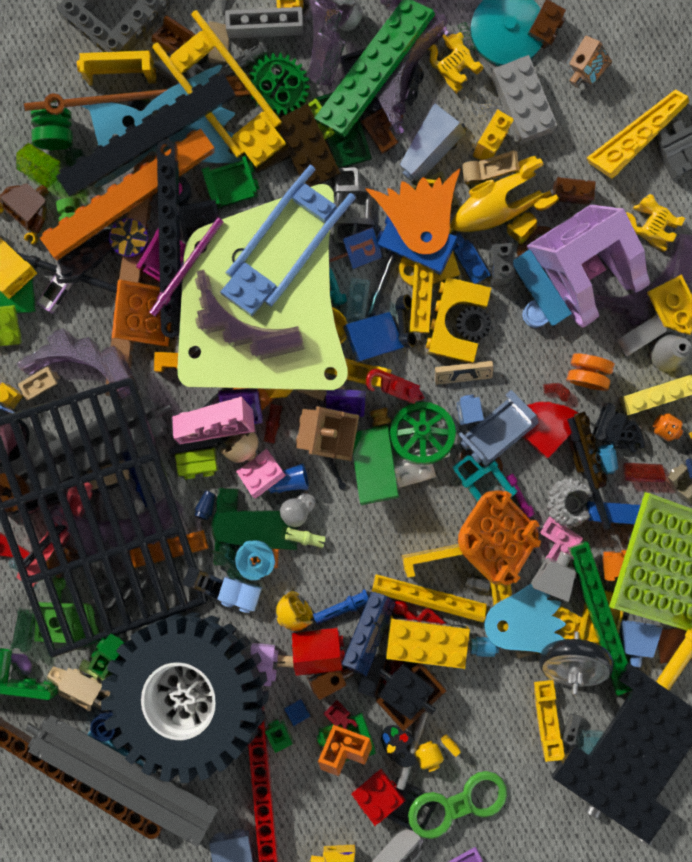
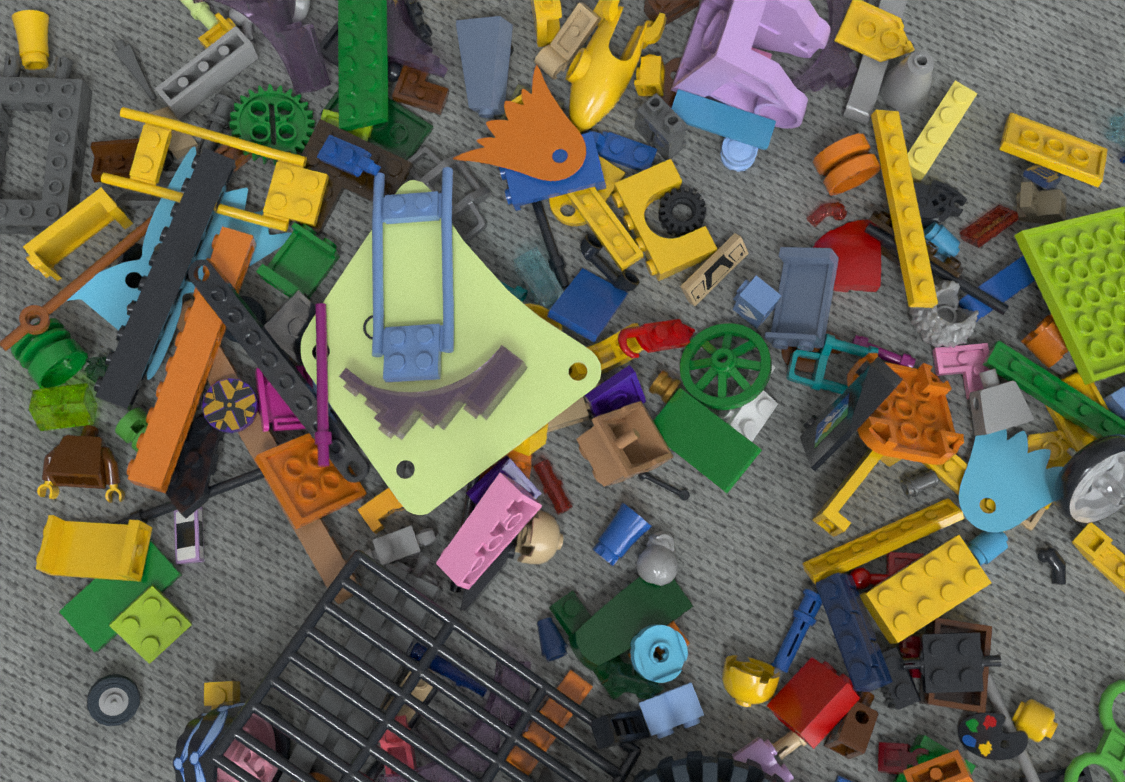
camera: 40 degrees left, 10 degrees down
clear purple arch [17,328,140,399] -> none
tan plate [18,366,60,401] -> none
lime brick [175,448,219,480] -> none
bright pink plate [236,448,286,499] -> none
yellowish green pin [285,528,325,548] -> none
blue piece [329,227,382,269] -> none
yellow tile [441,734,460,757] -> none
orange head [653,413,683,442] -> none
none -> blue hinge [317,135,381,177]
none -> light grey piece [363,525,437,567]
none -> black wedge [800,357,903,471]
none -> yellow plate [871,110,938,308]
none -> black arm [1038,546,1066,585]

